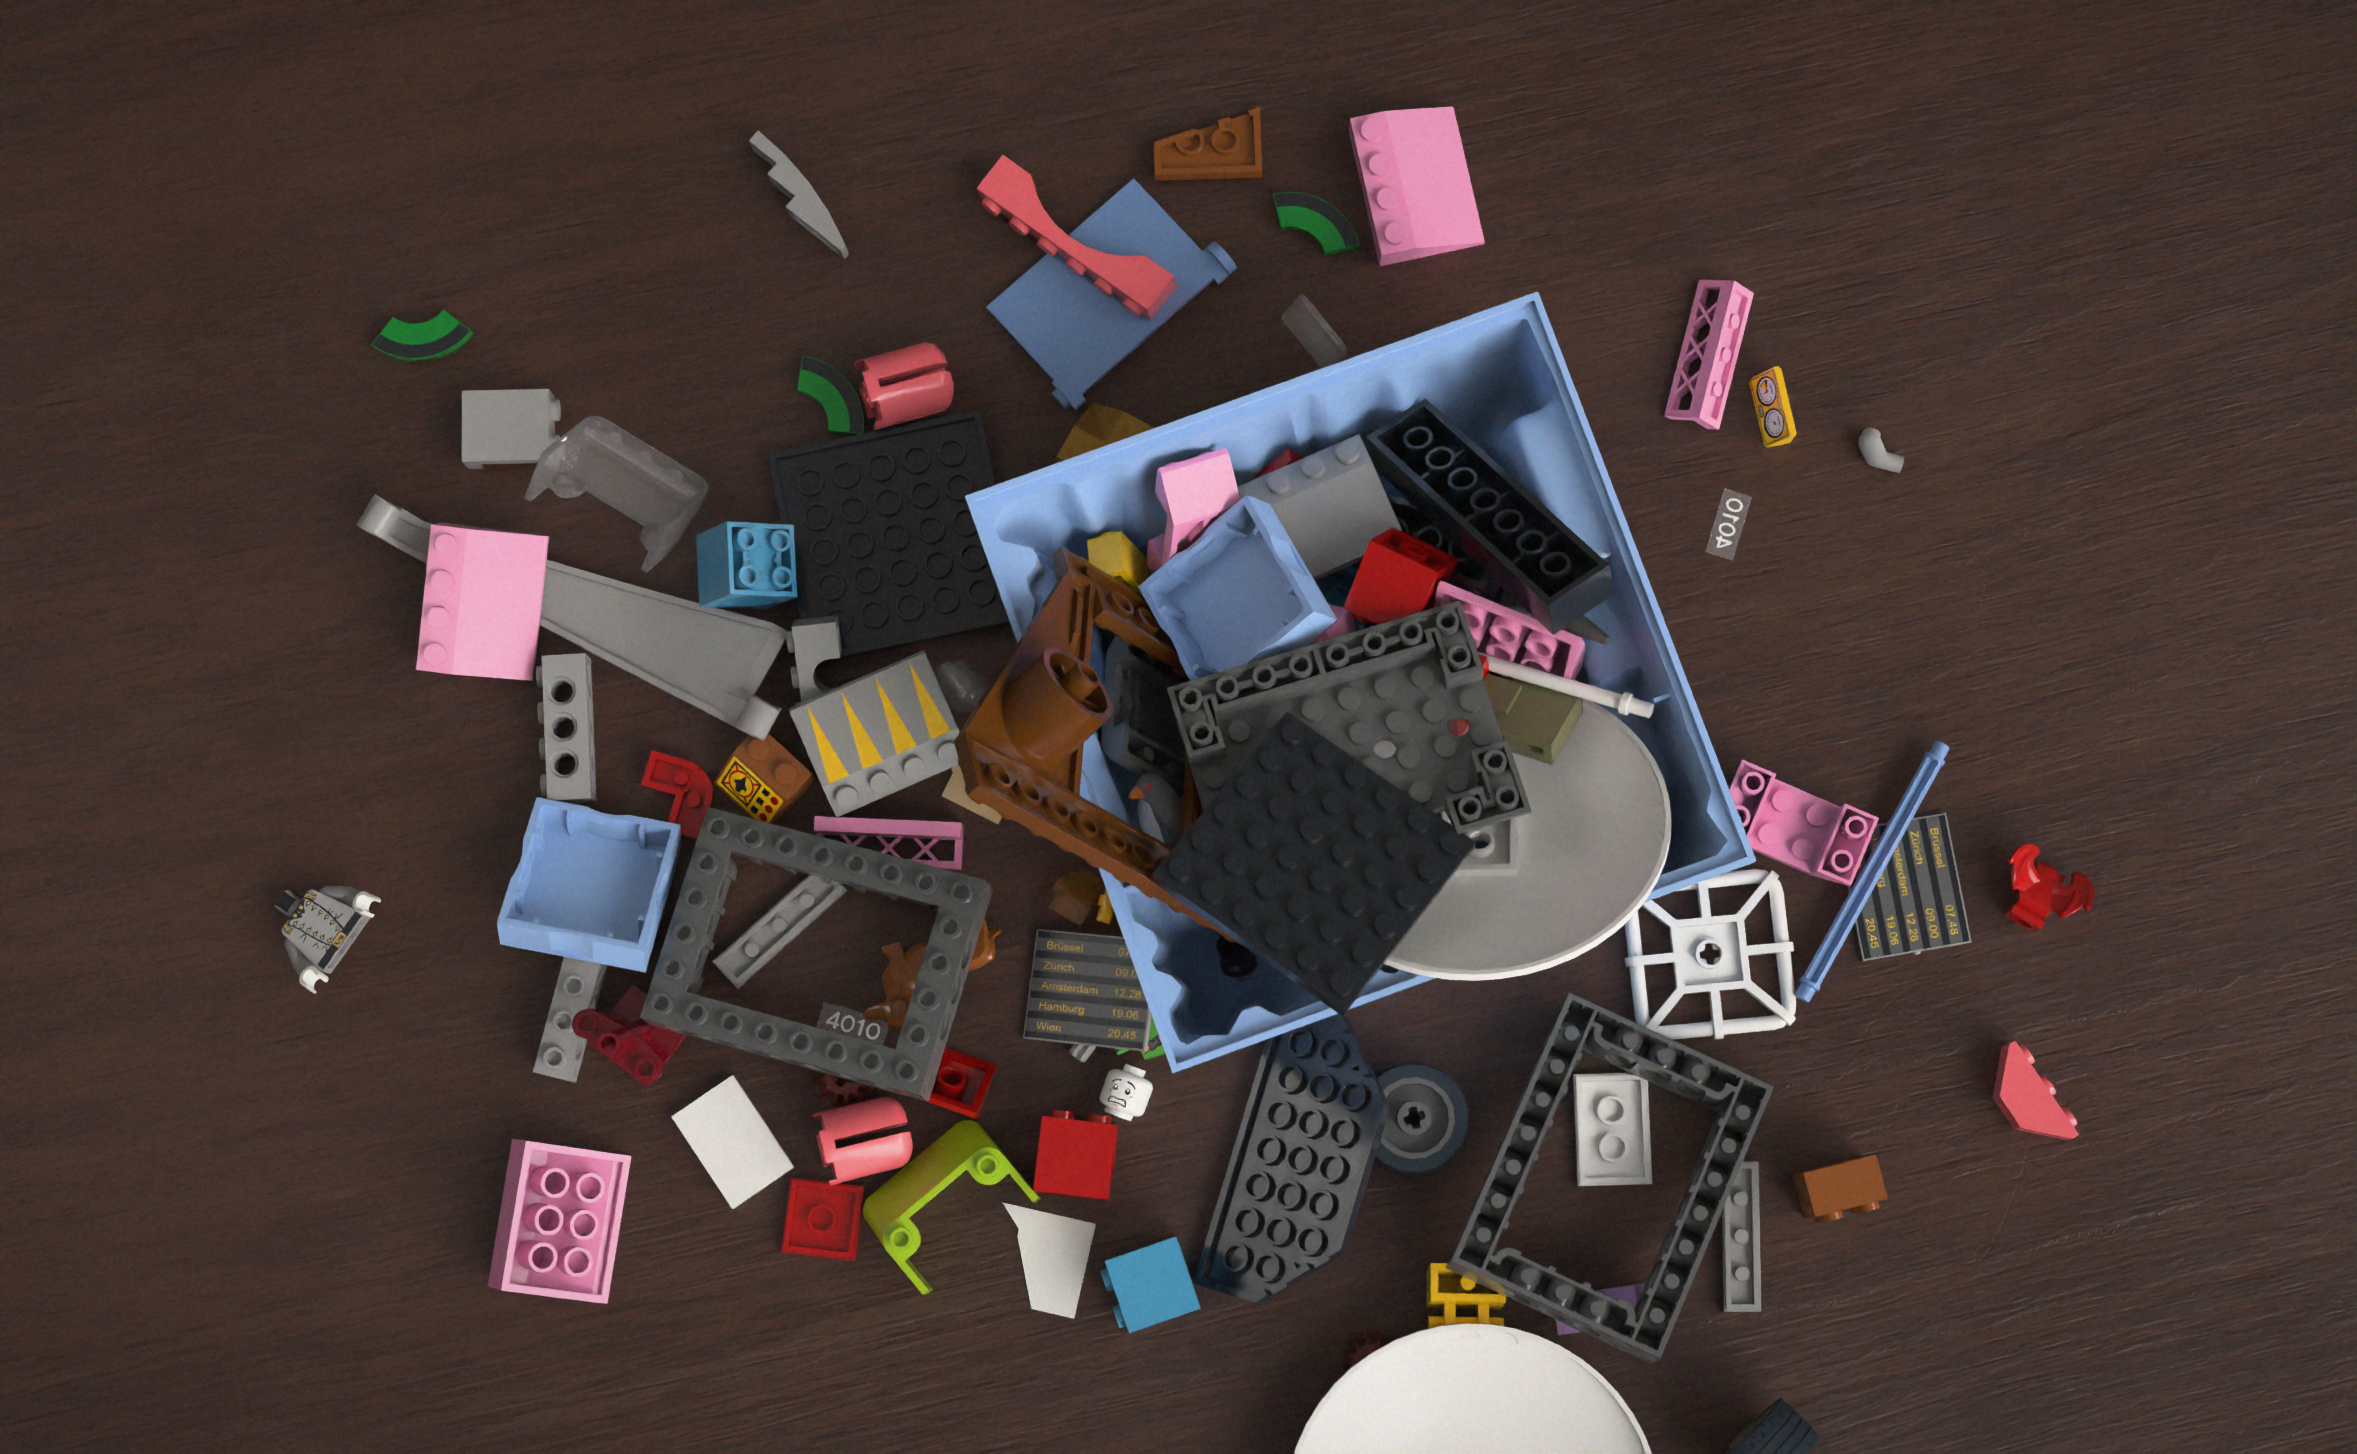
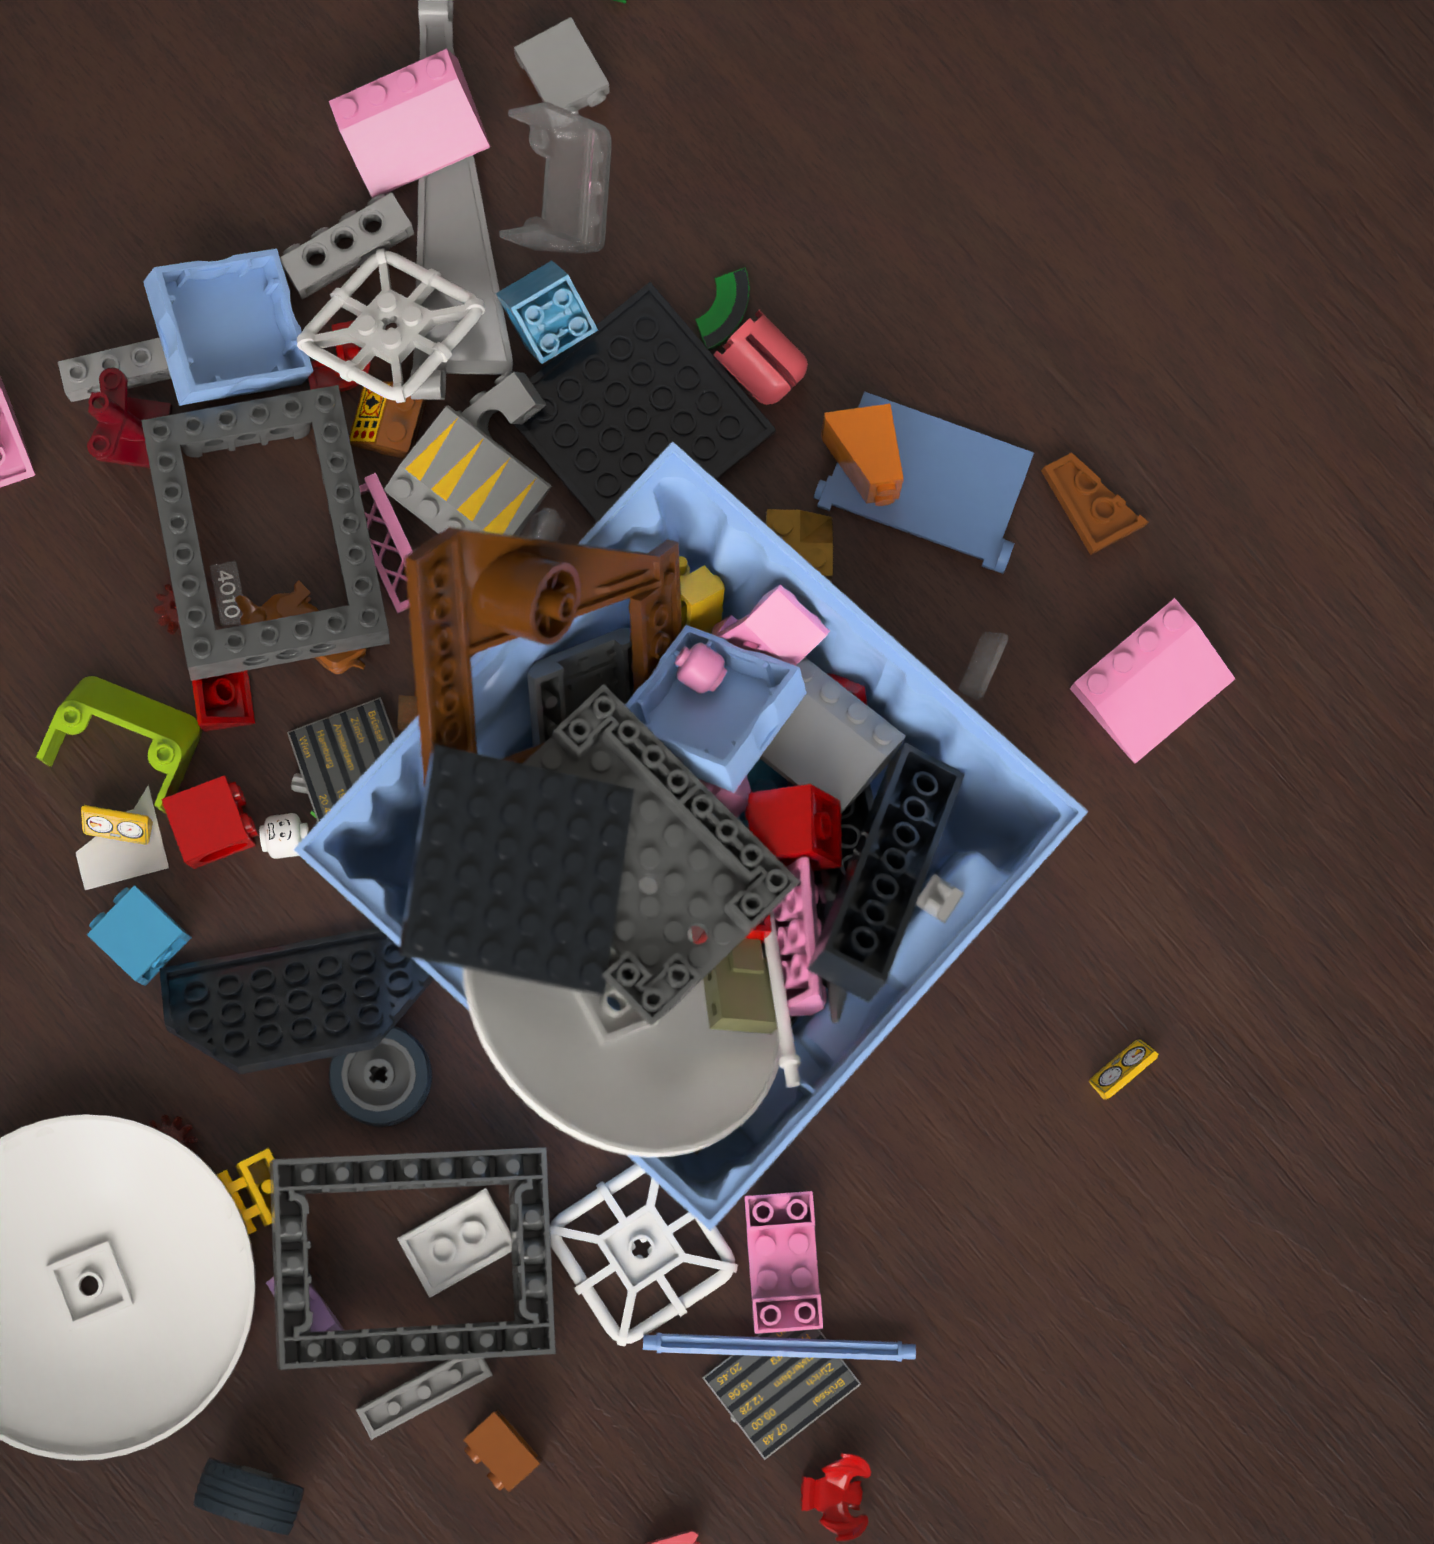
camera: 55 degrees right, 0 degrees up
light grey torso [275,885,381,994] -> none
white tile [671,1075,795,1209] -> none
light grey tile [713,875,847,989] -> none
light grey slope [749,131,849,260] -> none
red tile [781,1178,865,1261] -> none
coral cylinder [812,1096,913,1186] -> none
coral arch [977,155,1177,320] -> none
dark grey animal [1128,772,1183,848] -> none
green tile [1272,192,1360,256] -> none
bright pink fence [1664,280,1754,430] -> none
clear sticker [1705,488,1752,561] -> none
light grey arm [1858,427,1904,474] -> none
none -> slope [81,805,153,845]
none -> white plate [297,248,485,403]
none -> bright pink head [674,643,727,694]
none -> orange slope [821,404,904,506]
none -> light grey tile [916,874,964,924]

